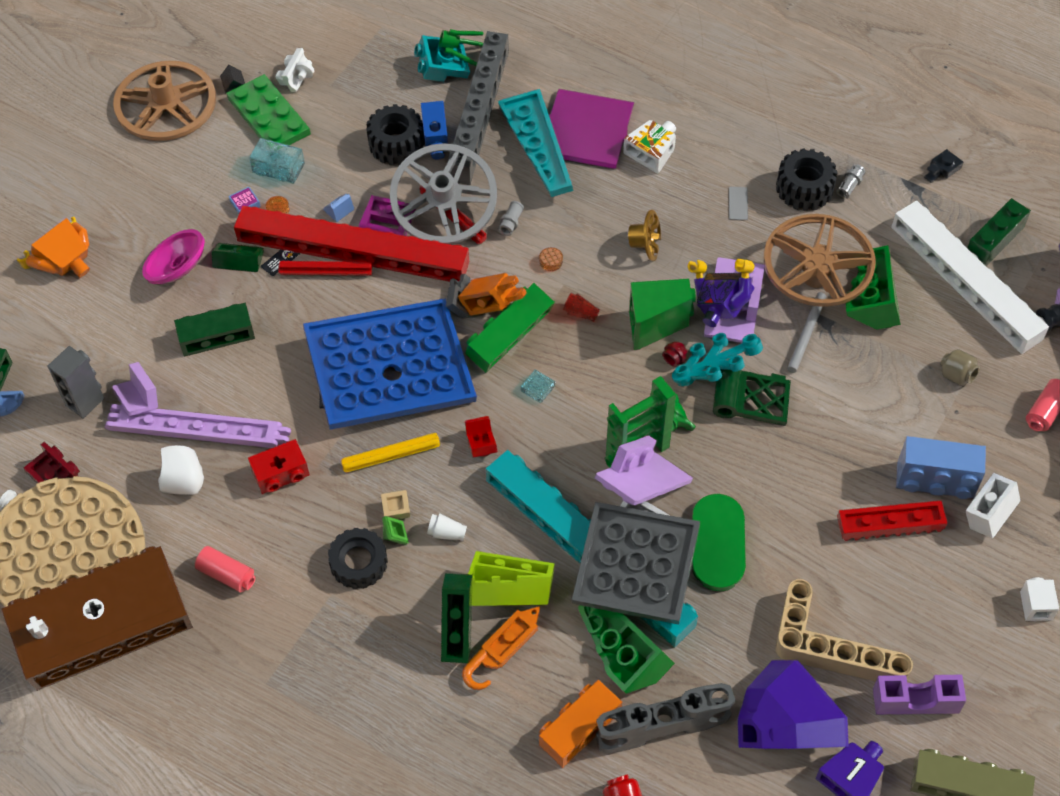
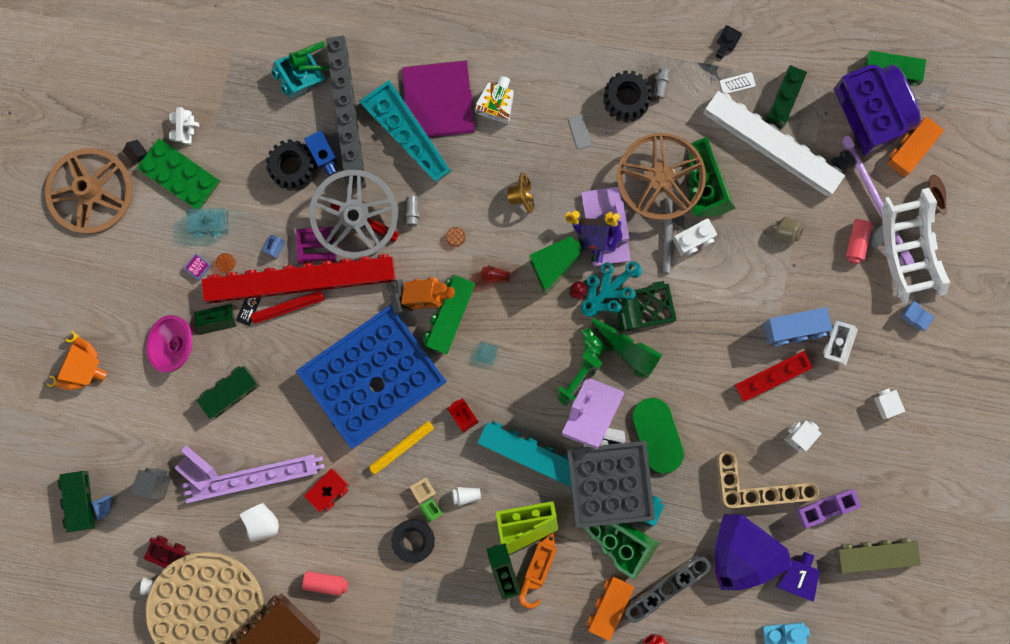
camera: 15 degrees left, 25 degrees up
none -> green wedge [591,318,662,379]
none -> white brick [672,218,717,256]
none -> white sticker [720,72,756,94]
none -> white brick [784,421,822,452]

